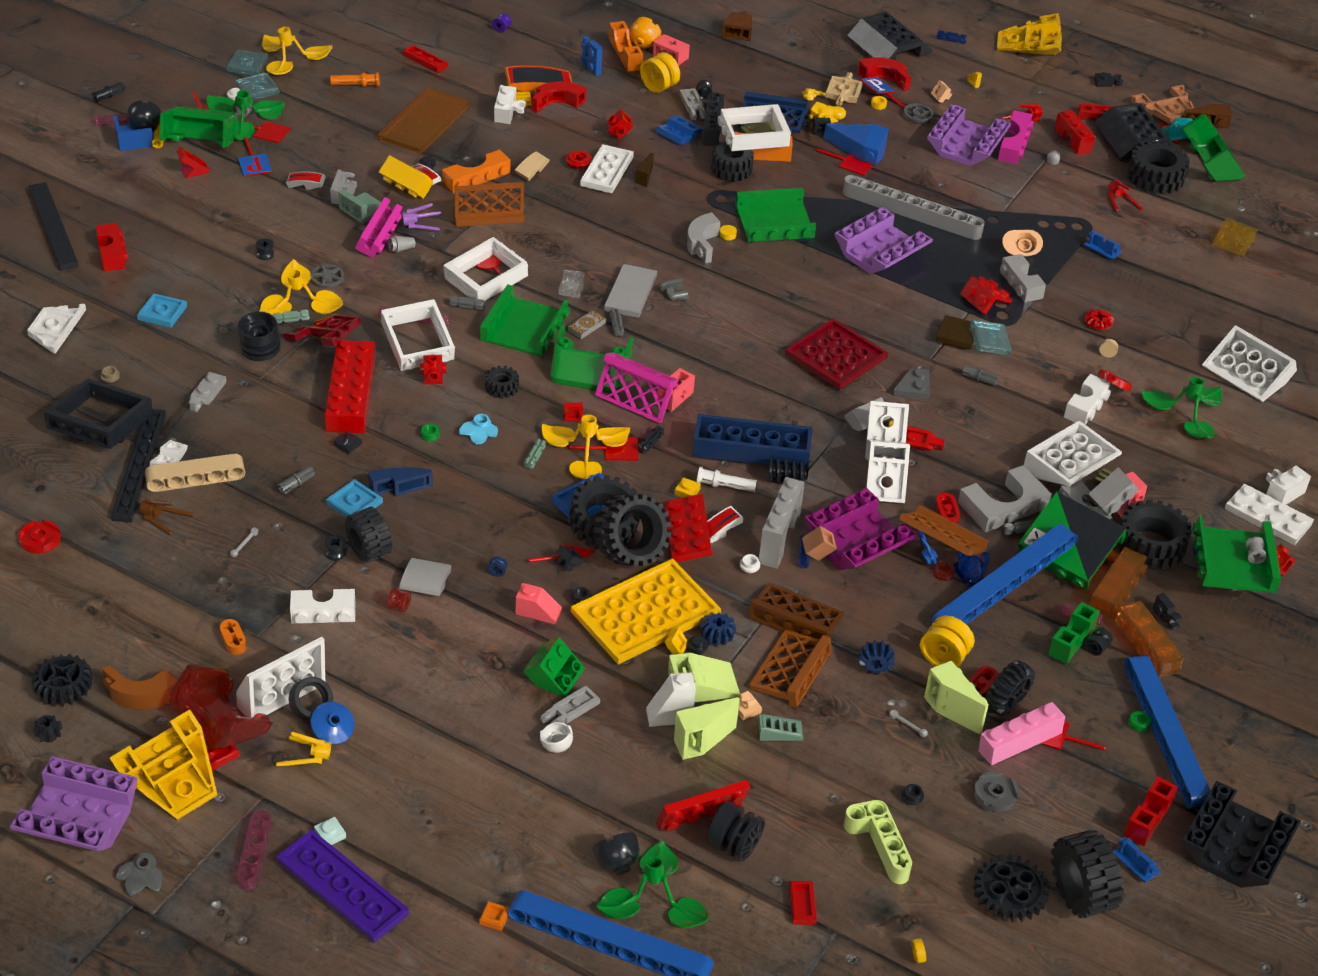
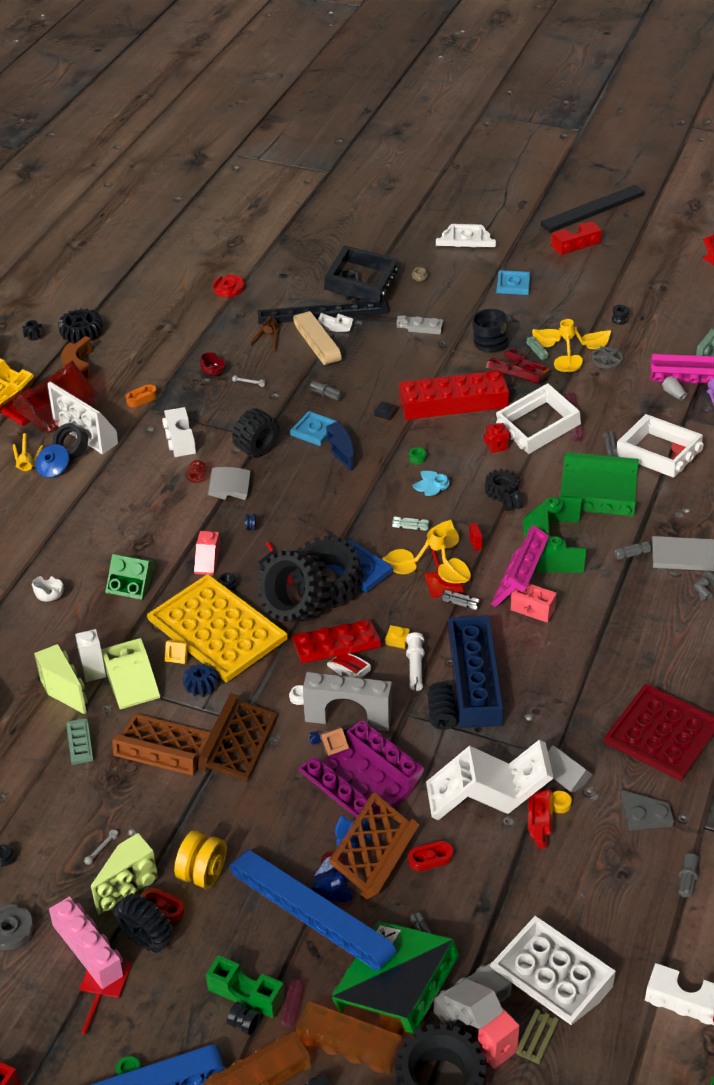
camera: 85 degrees right, 0 degrees up
light grey hinge [540,686,600,724] -> none
clear brick [558,269,584,298] -> none
tile [568,310,606,339] -> none
black plate [688,635,709,655] -> none
light nougat tile [738,691,762,721] -> none
dark blue gear [859,639,895,675] -> none
light grey arch [958,465,1051,532] -> none
none -> dark red hair [200,352,226,376]
none -> black wheel [502,490,523,511]

